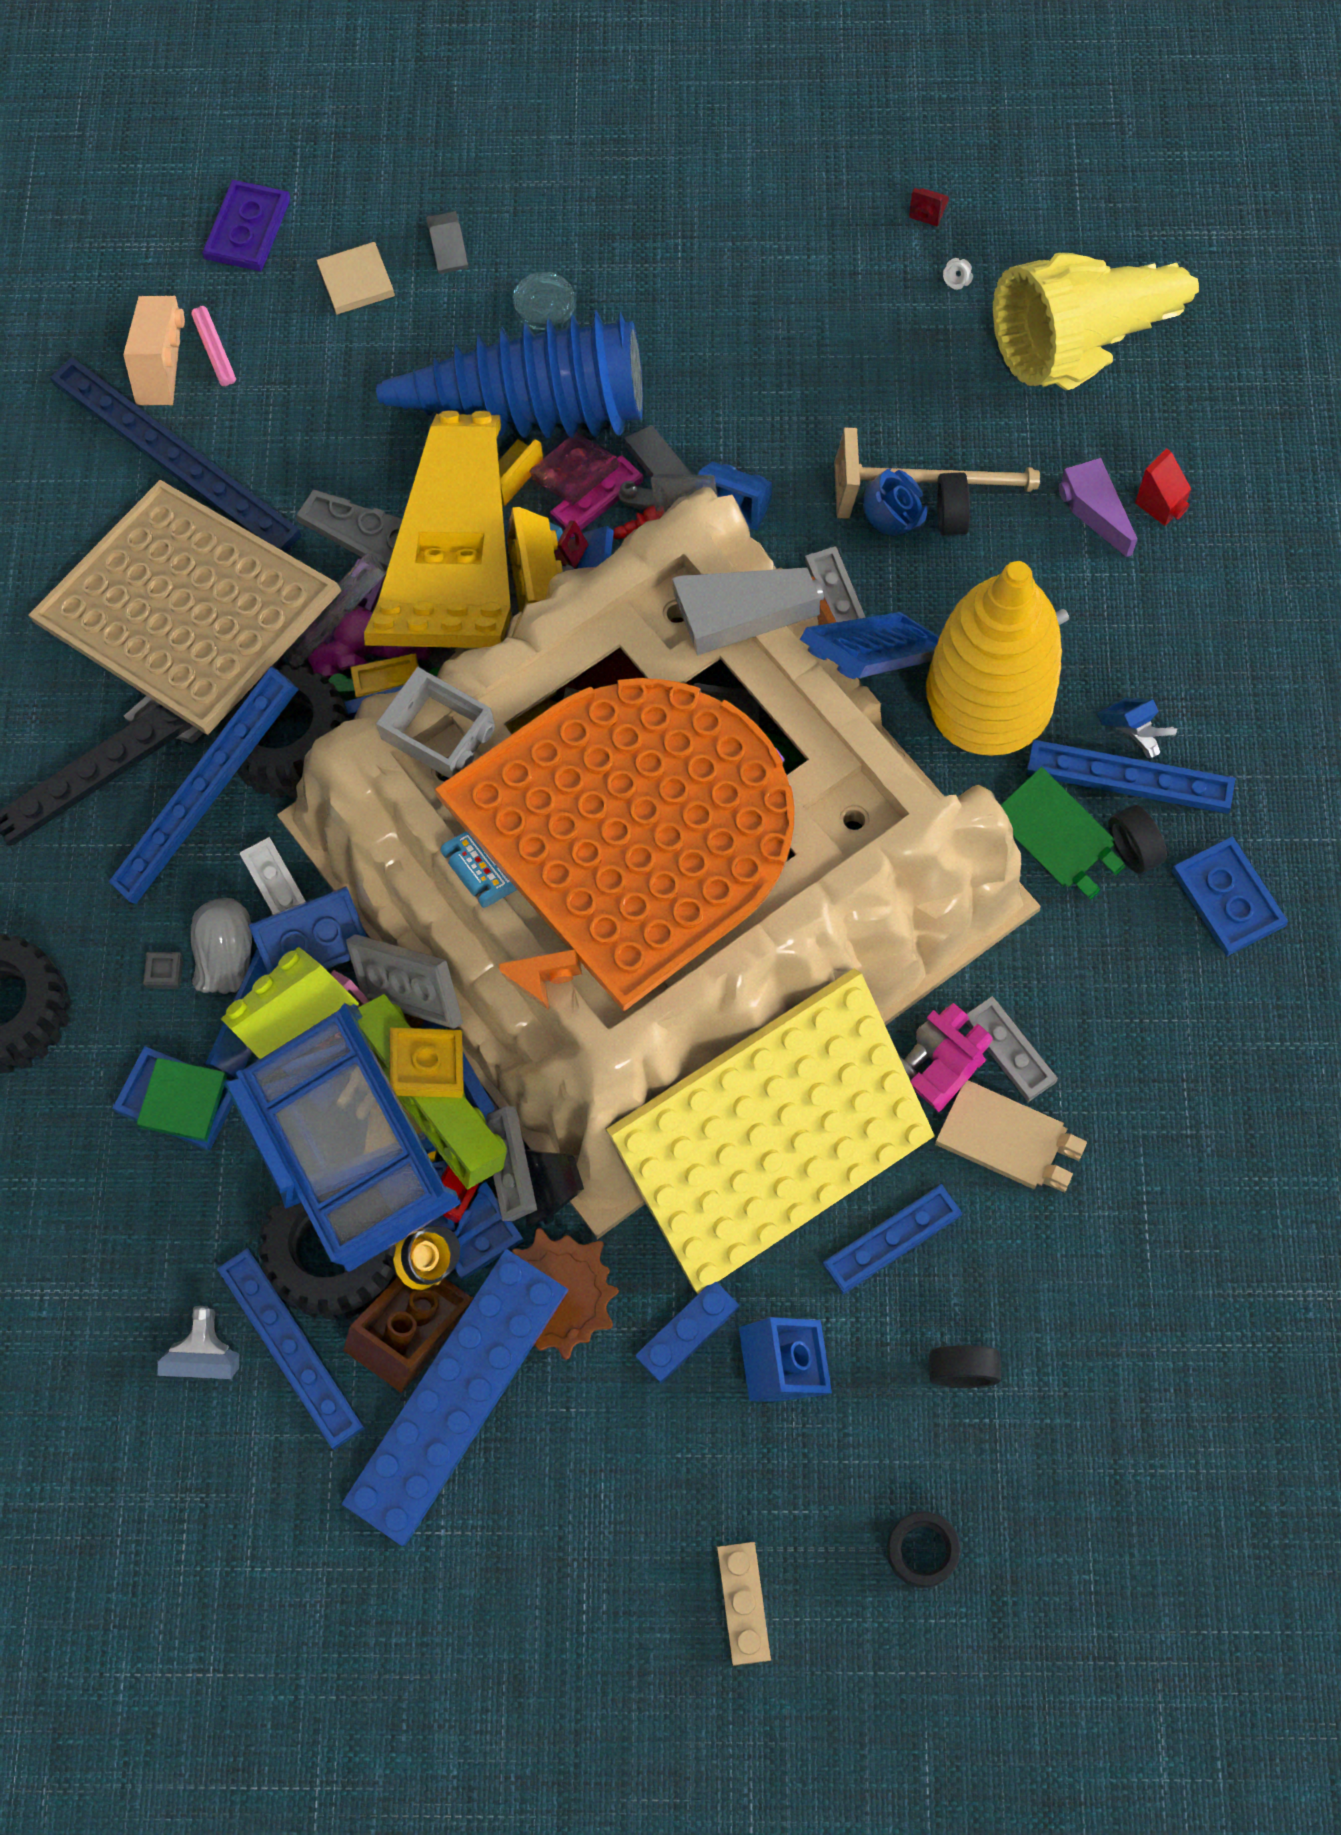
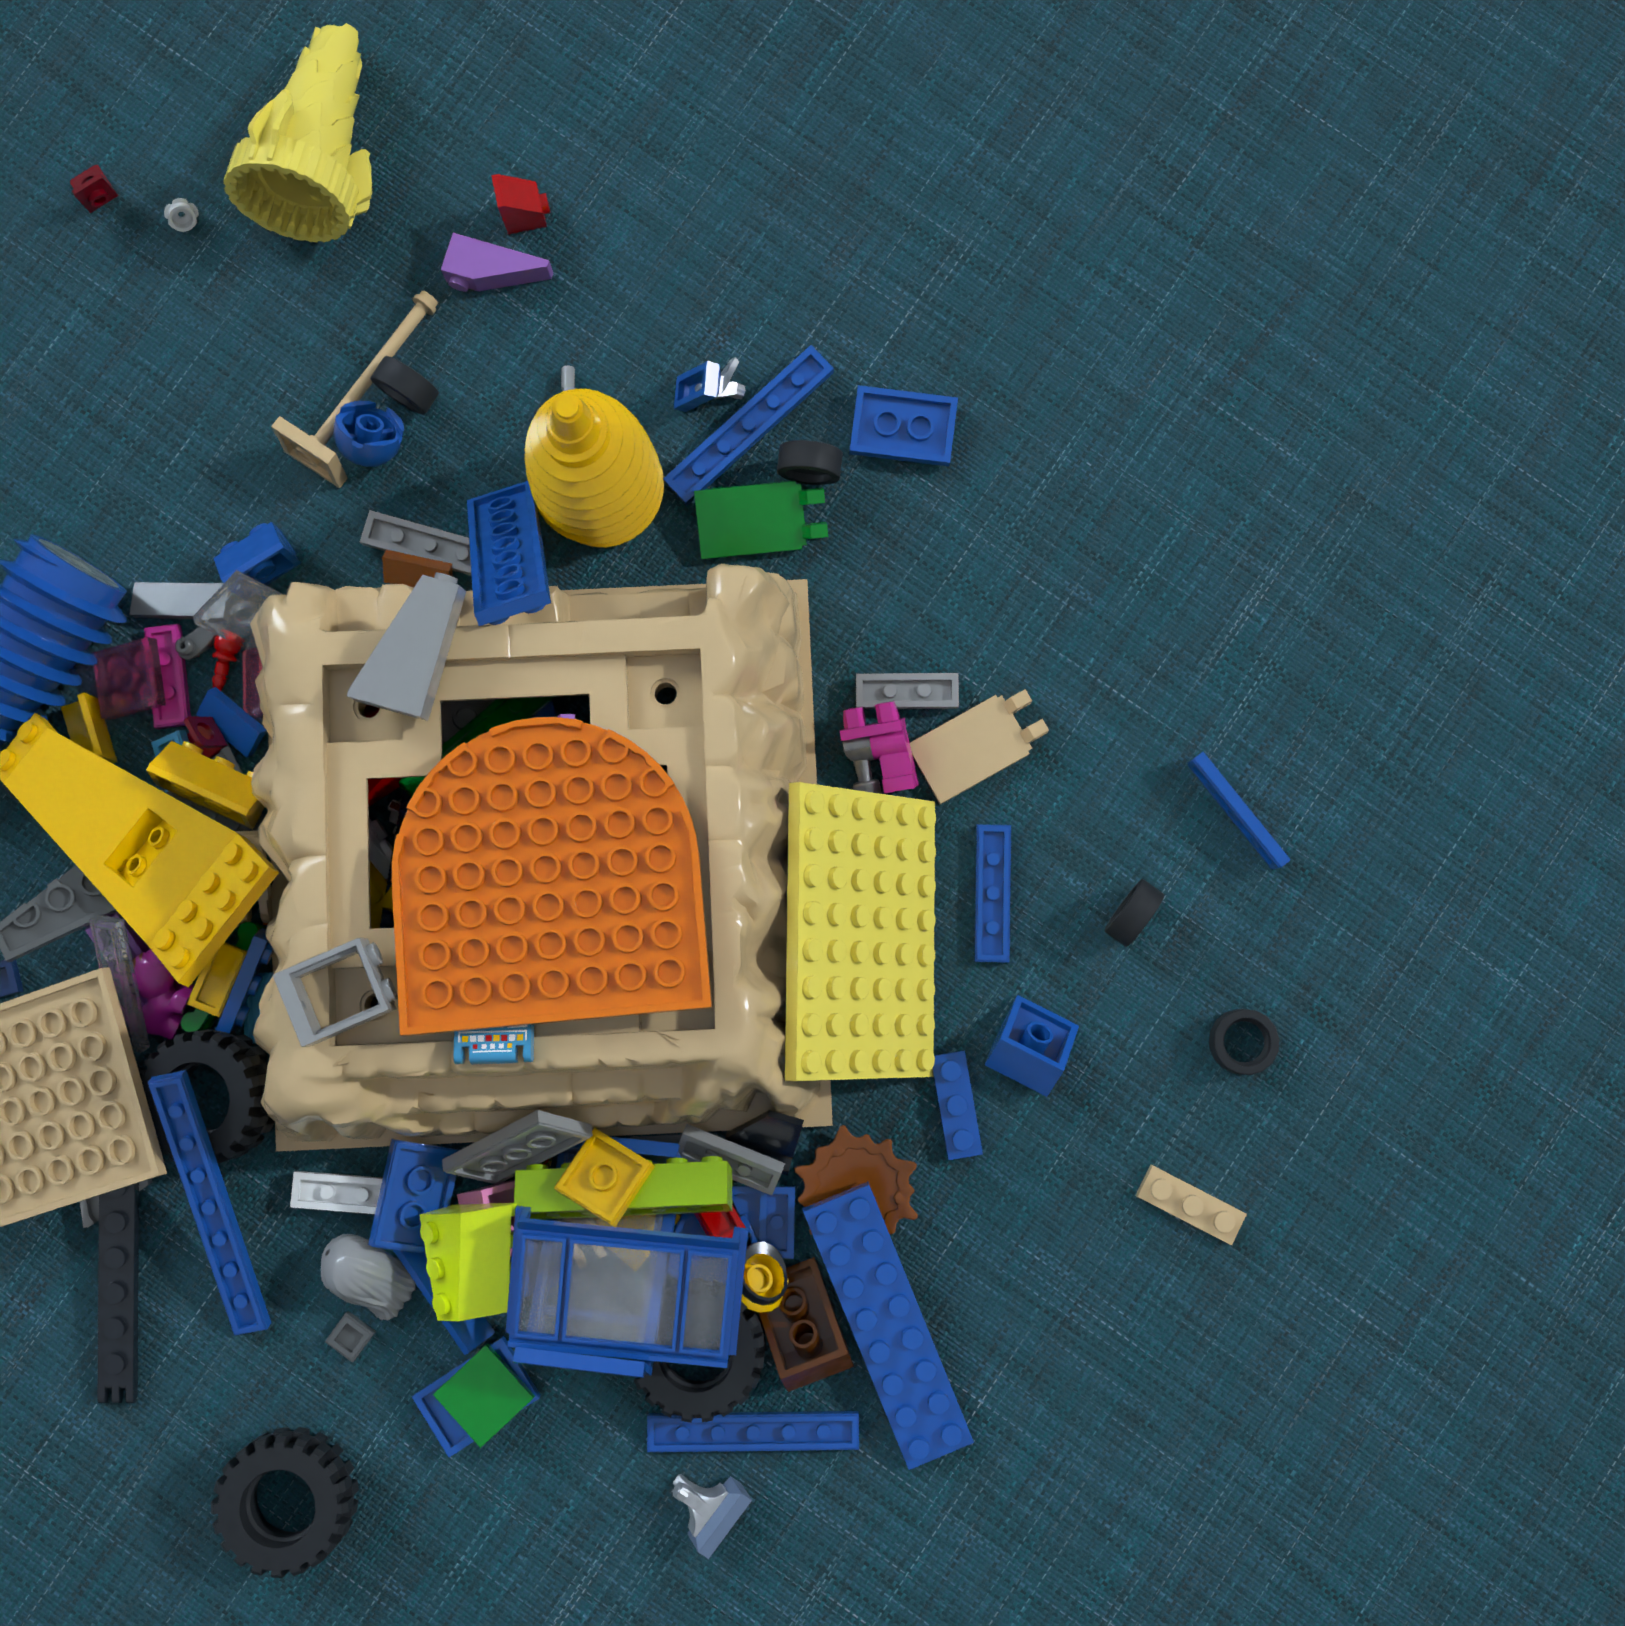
camera: 60 degrees left, 15 degrees up
orange slope [499,950,582,1009] -> none
none -> blue tile [1187,752,1290,870]

